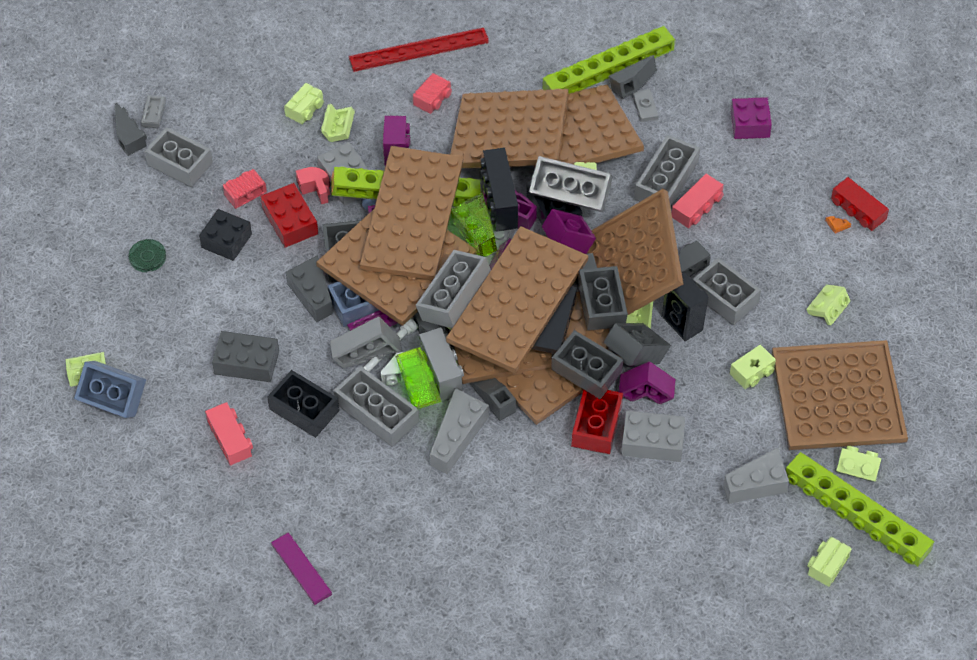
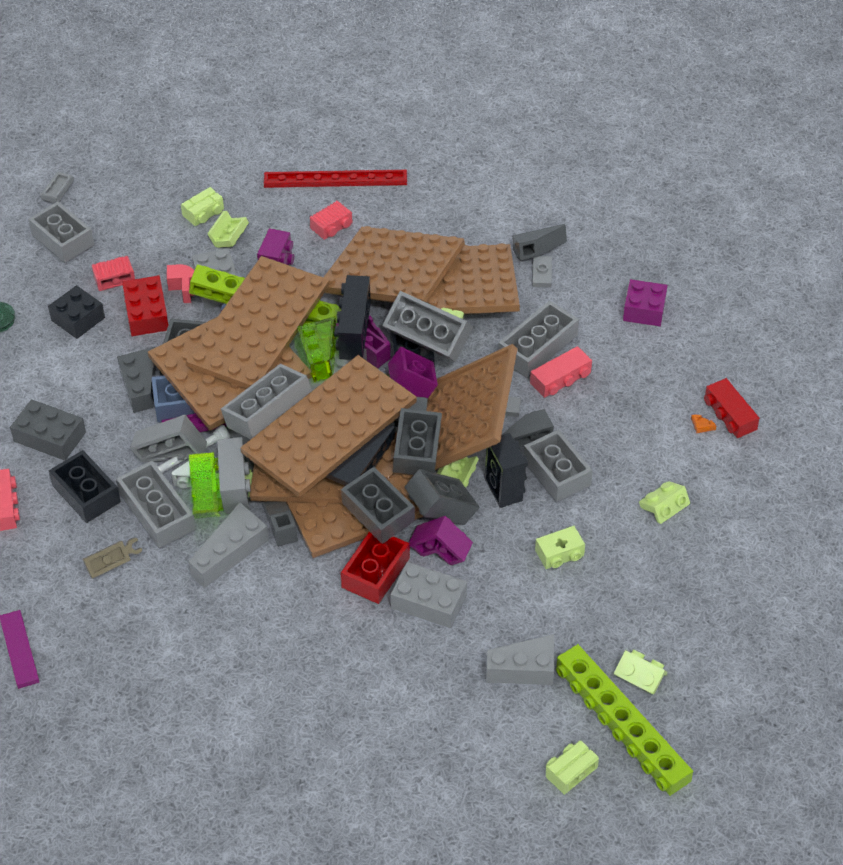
camera: 15 degrees right, 5 degrees down
dark grey slope [115,102,147,156] -> none
lime brick [542,26,675,94] -> none
medium nougat plate [772,340,908,450] -> none
none -> dark tan plate [82,538,142,579]

